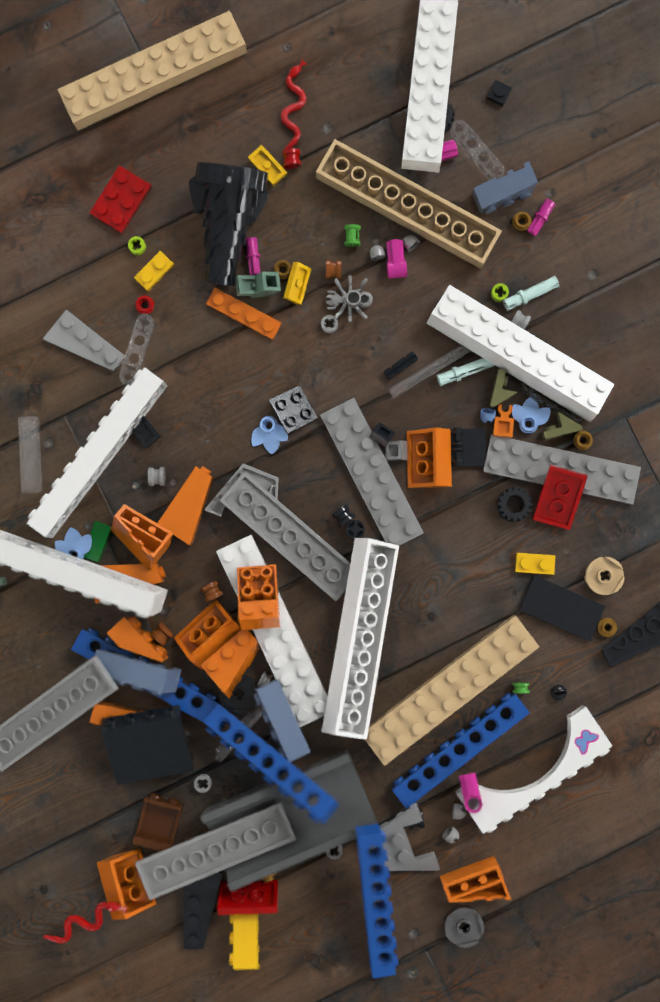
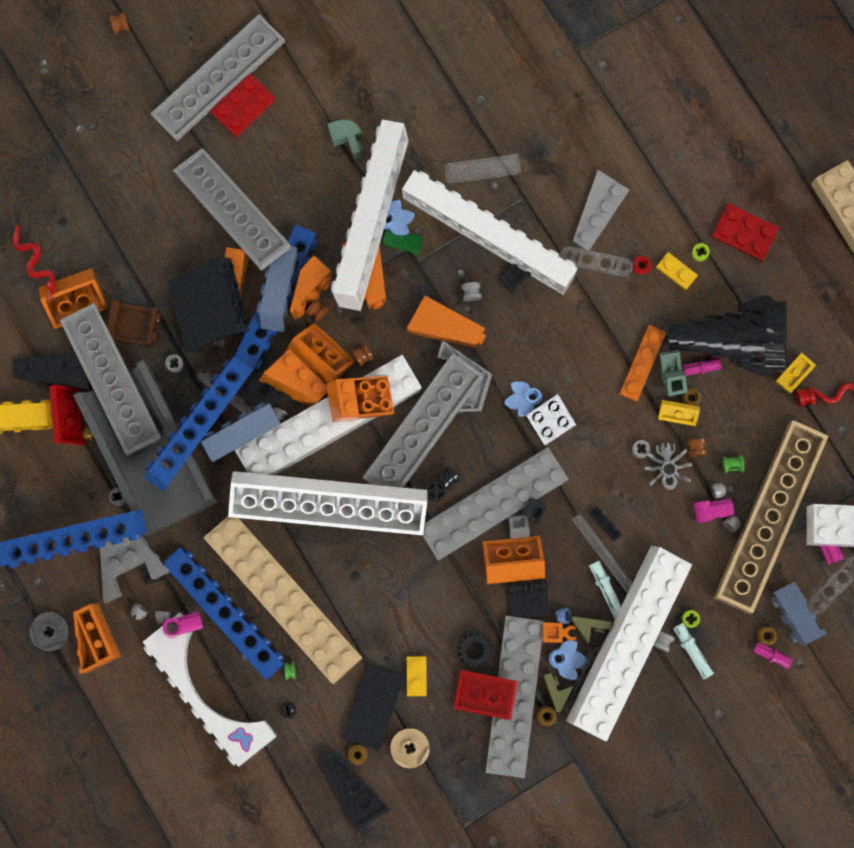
camera: 80 degrees right, 5 degrees down
orange wedge [111,504,173,571] -> none

